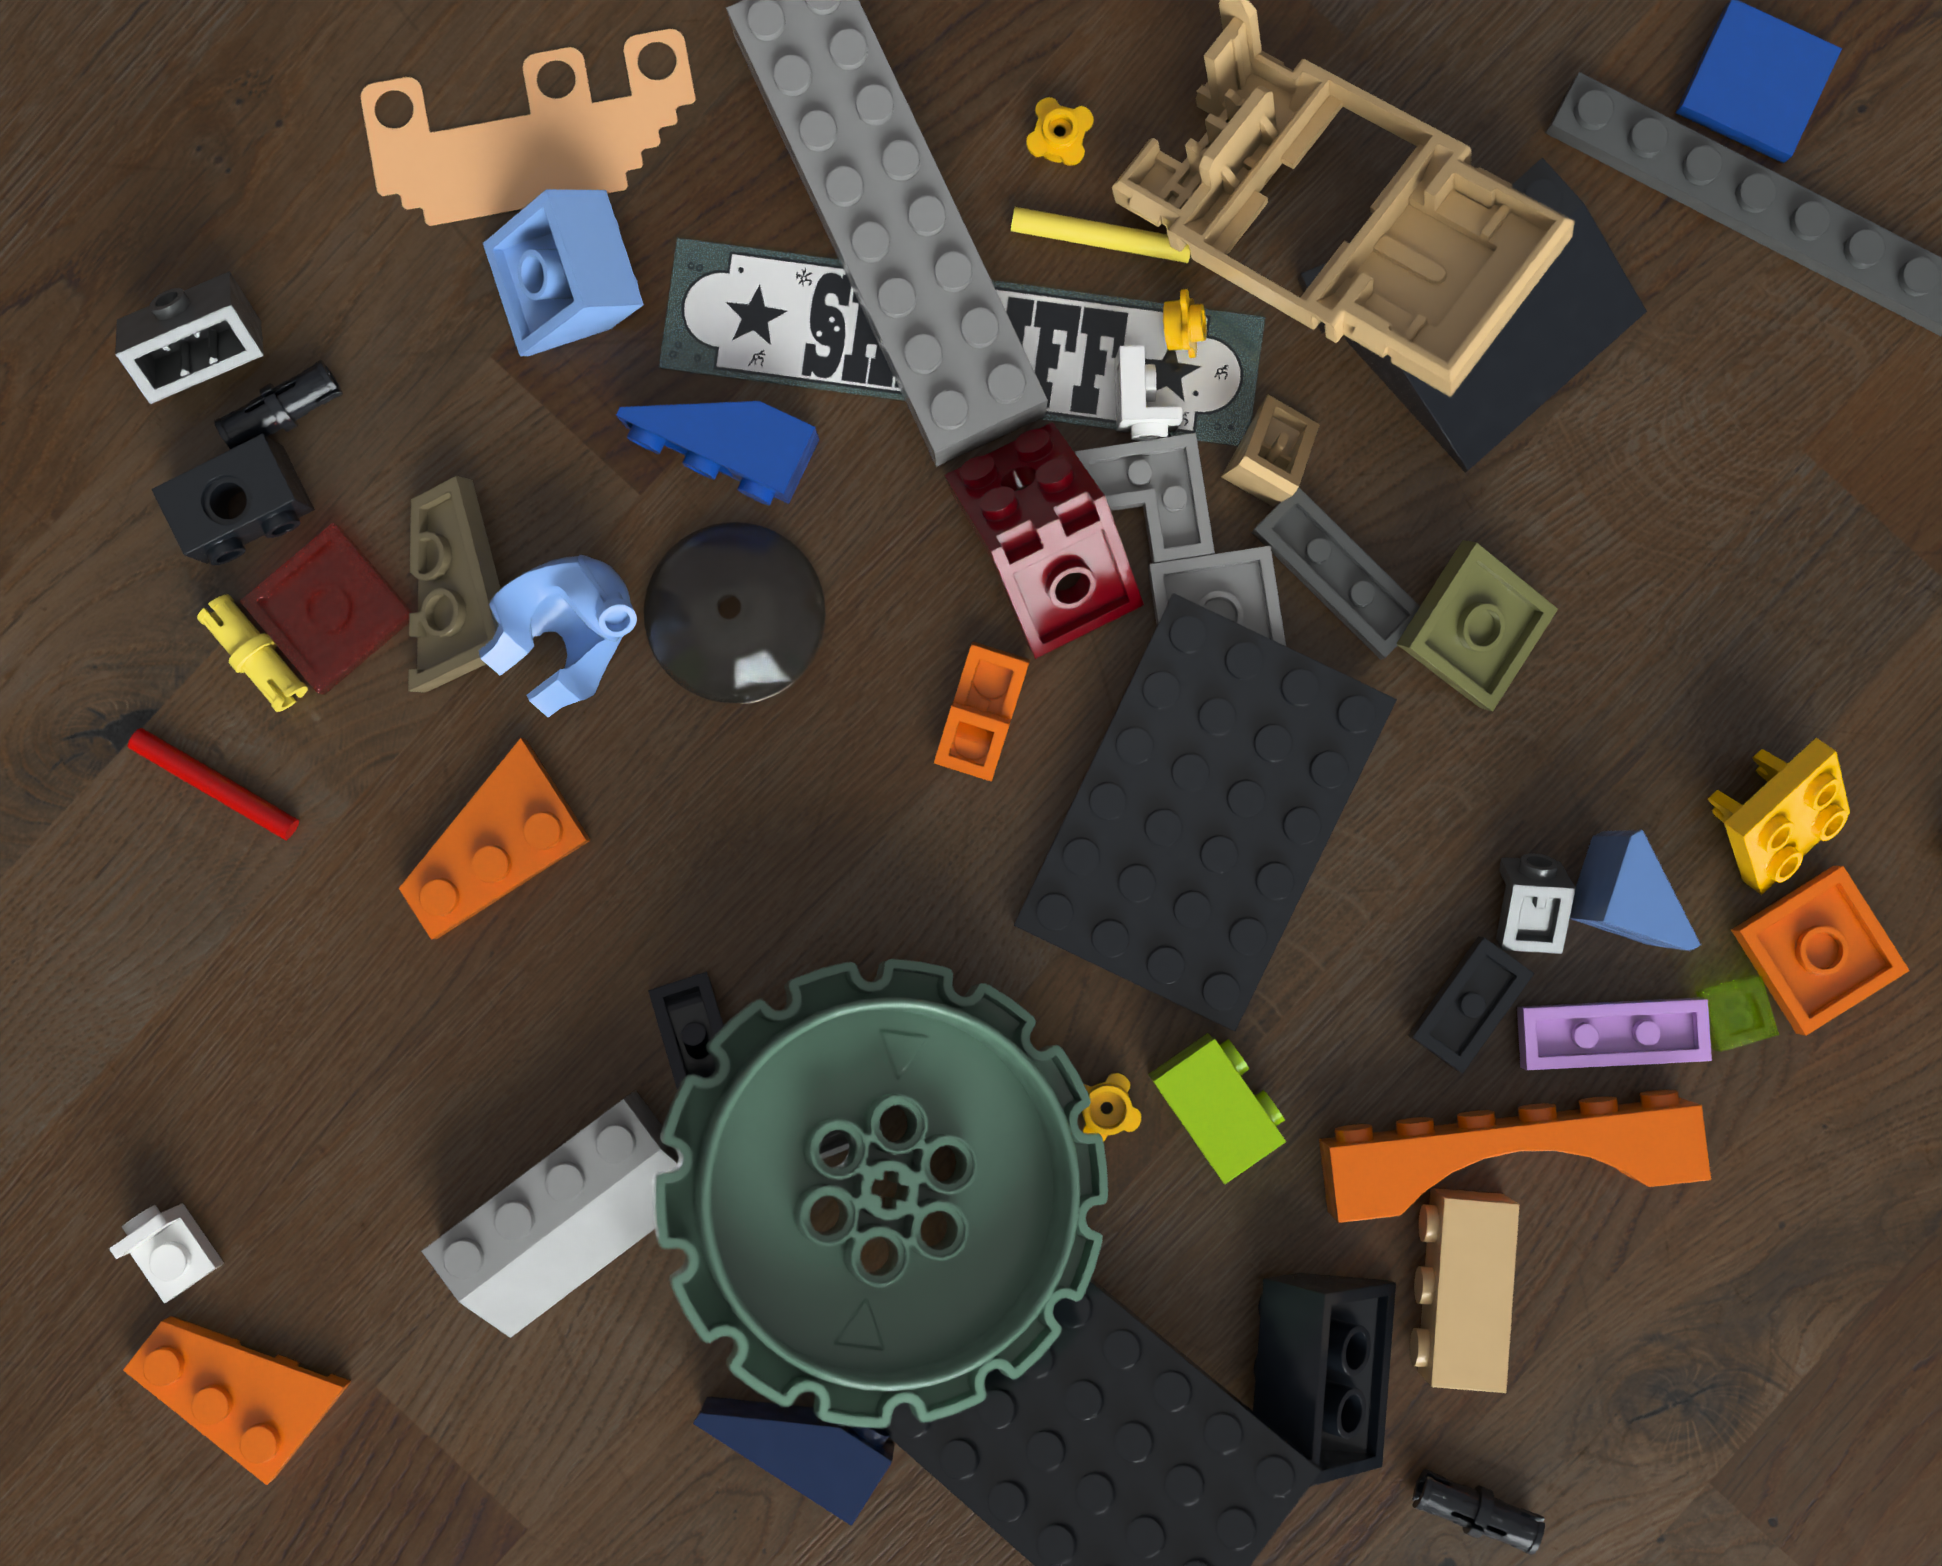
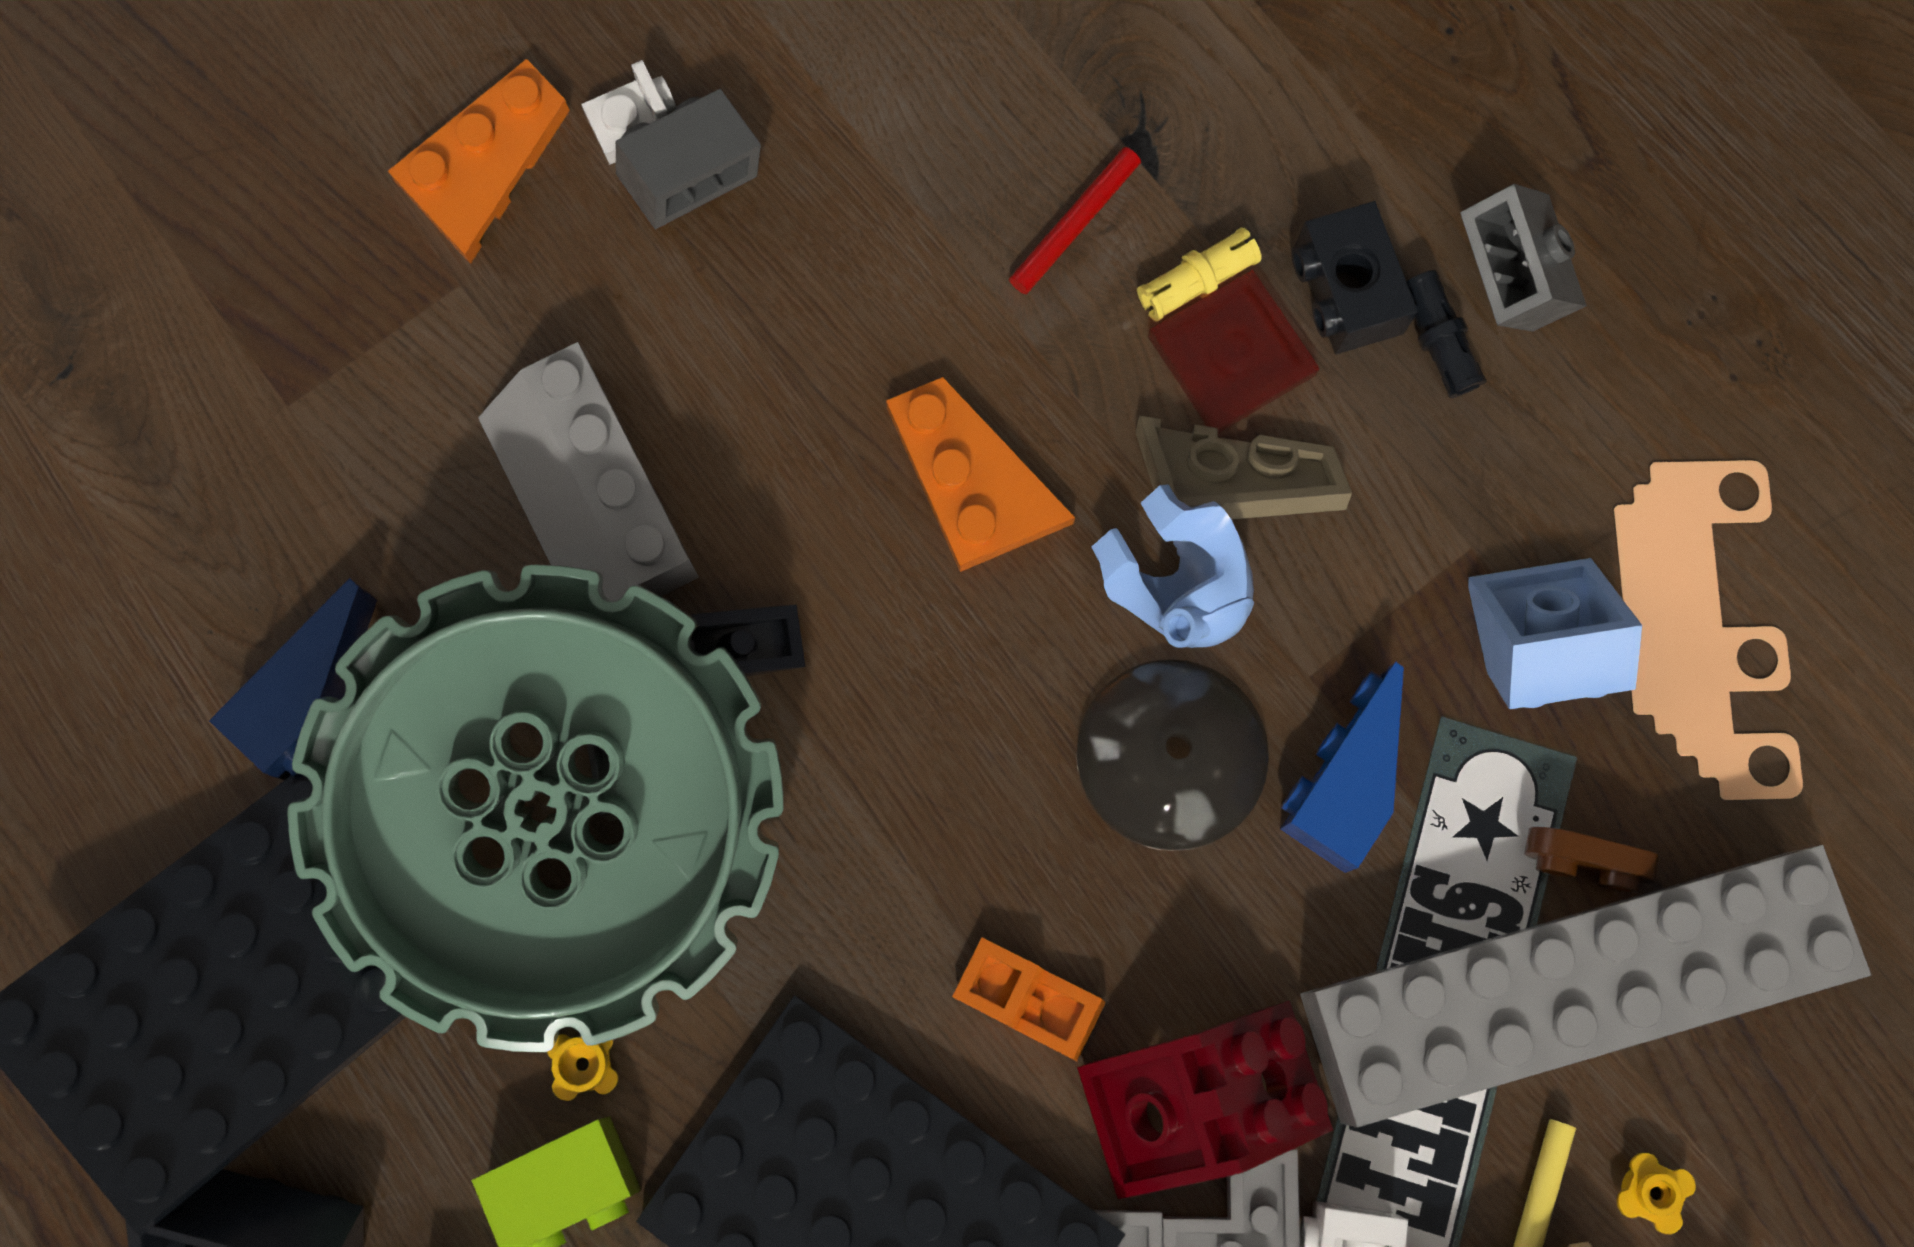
camera: 100 degrees right, 10 degrees down
none -> dark grey brick [615,89,761,229]
none -> reddish brown plate [1524,827,1659,893]

